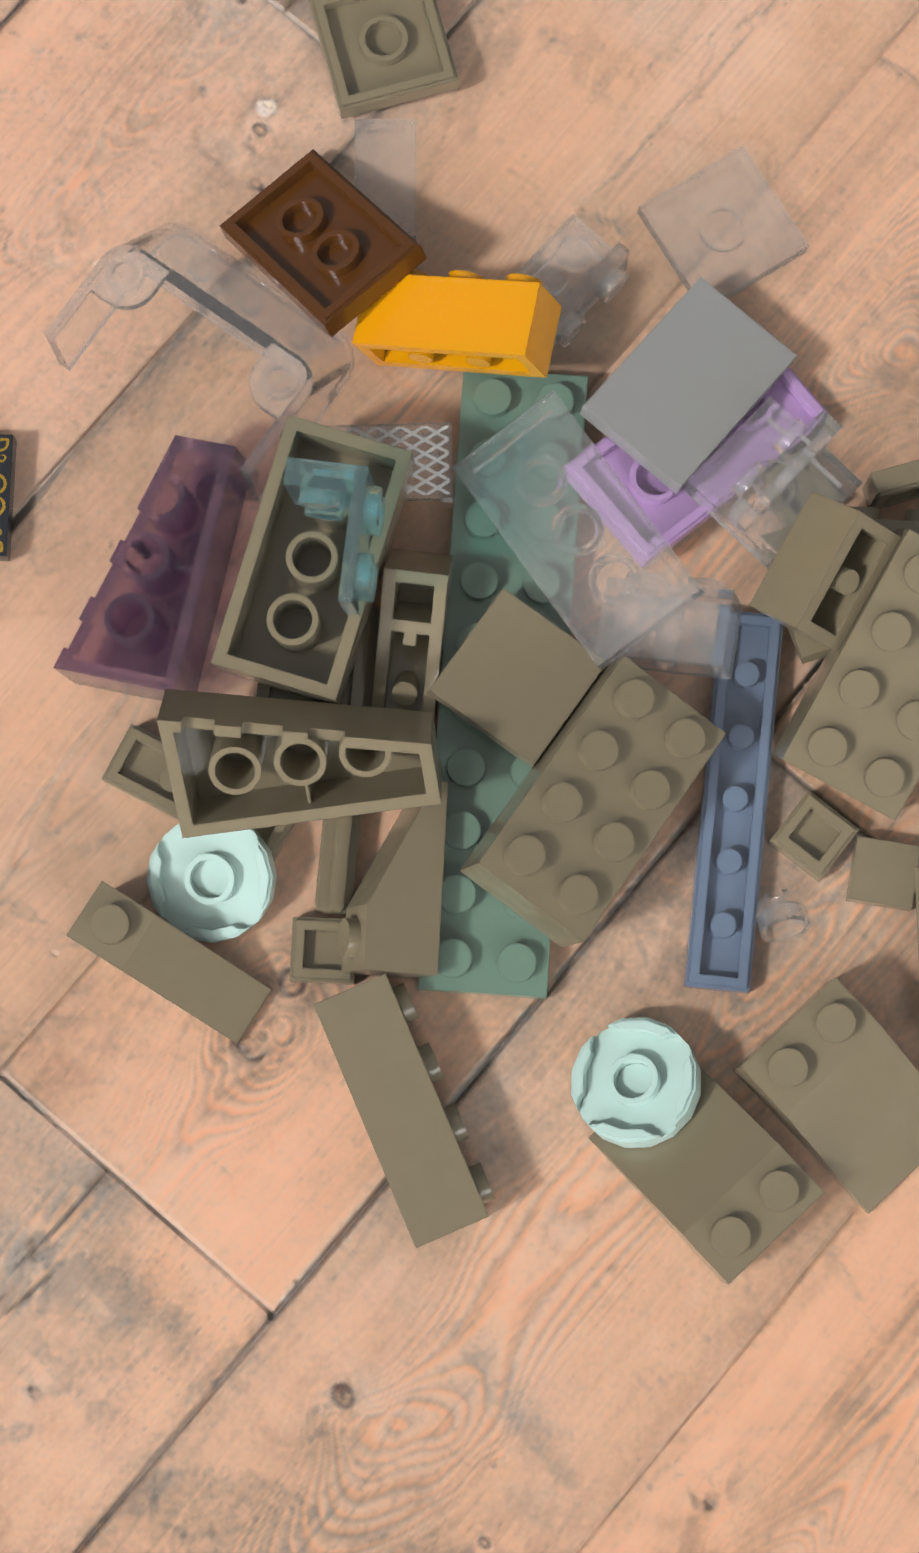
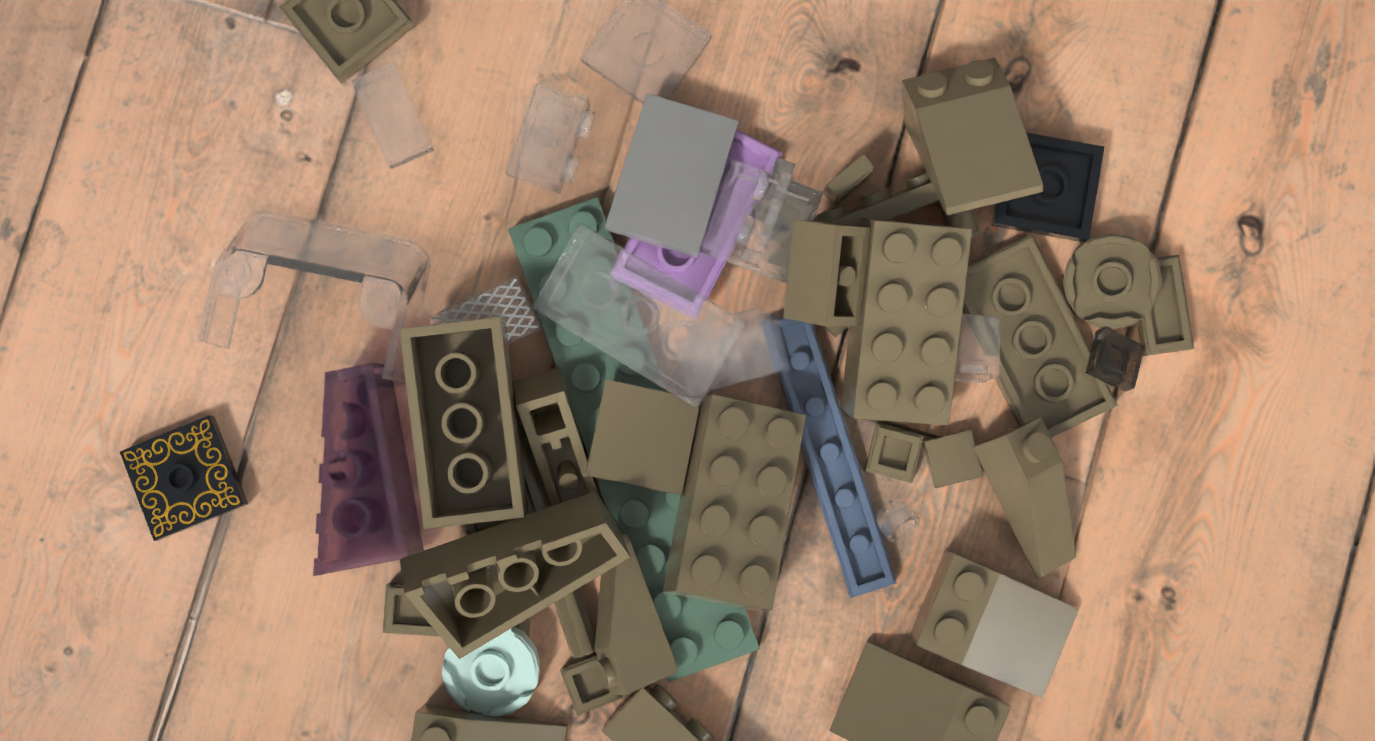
camera: 30 degrees left, 5 degrees up
reddish brown tile [220,149,427,338] -> none
clear light blue bracket [283,457,386,617] -> none
light orange brick [352,269,562,378] -> none
light aqua tile [571,1017,701,1148] -> none

